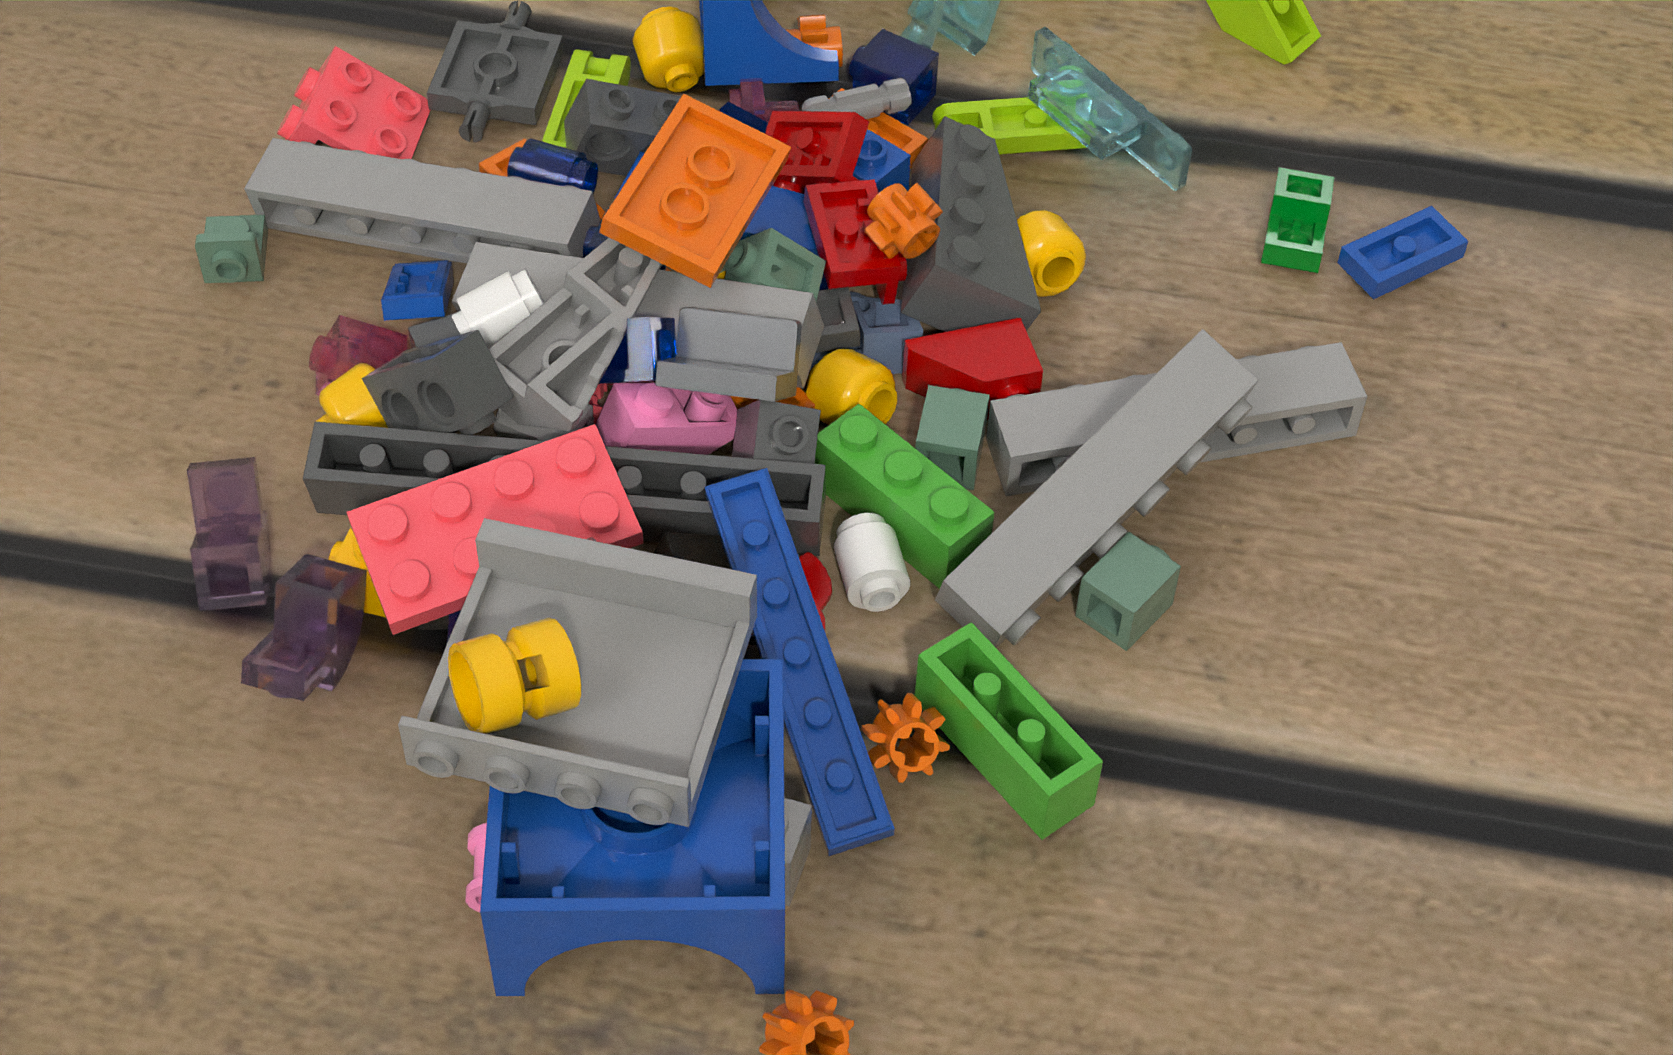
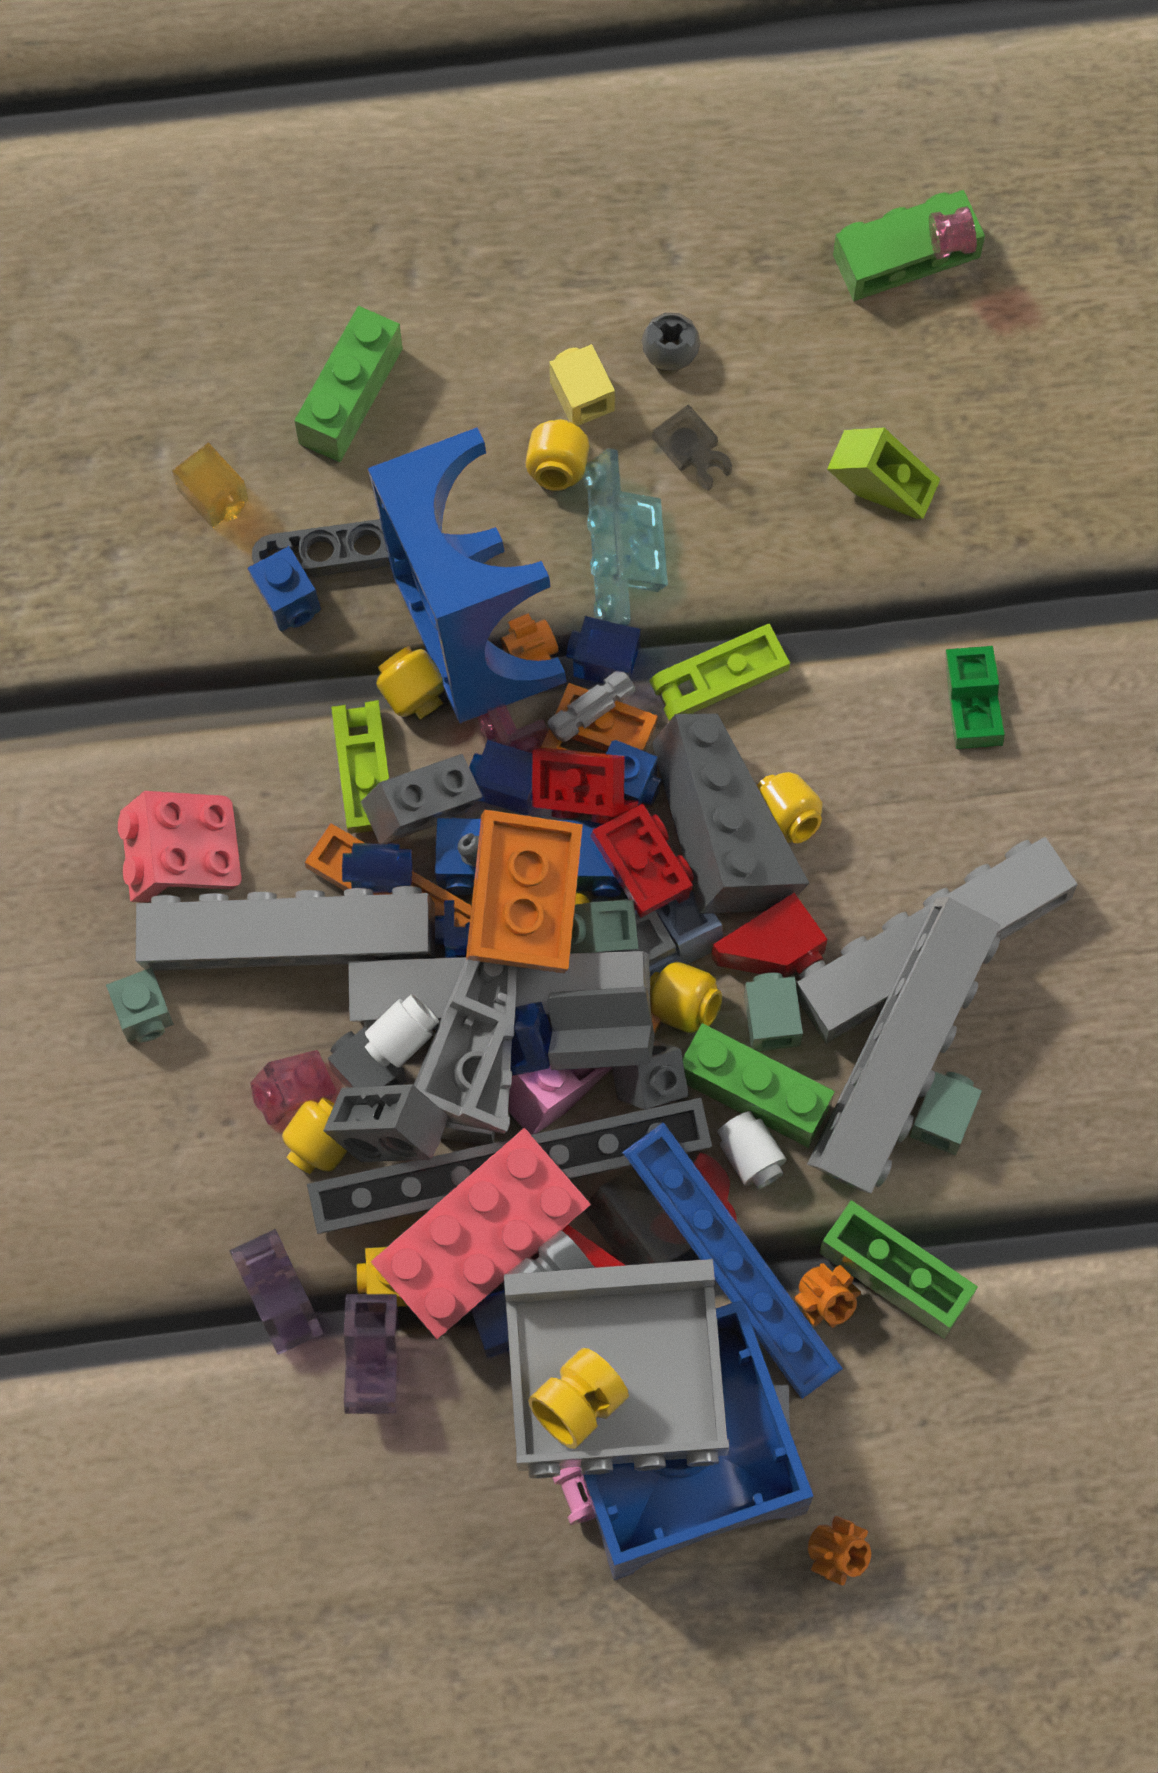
camera: 15 degrees left, 20 degrees up
blue plate [381,260,454,321] -> none
dark grey plate [427,1,564,143] -> none
orange gear [865,183,943,259] -> none
clear light blue bracket [1028,27,1192,191] -> none
blue plate [1337,206,1469,300] -> none

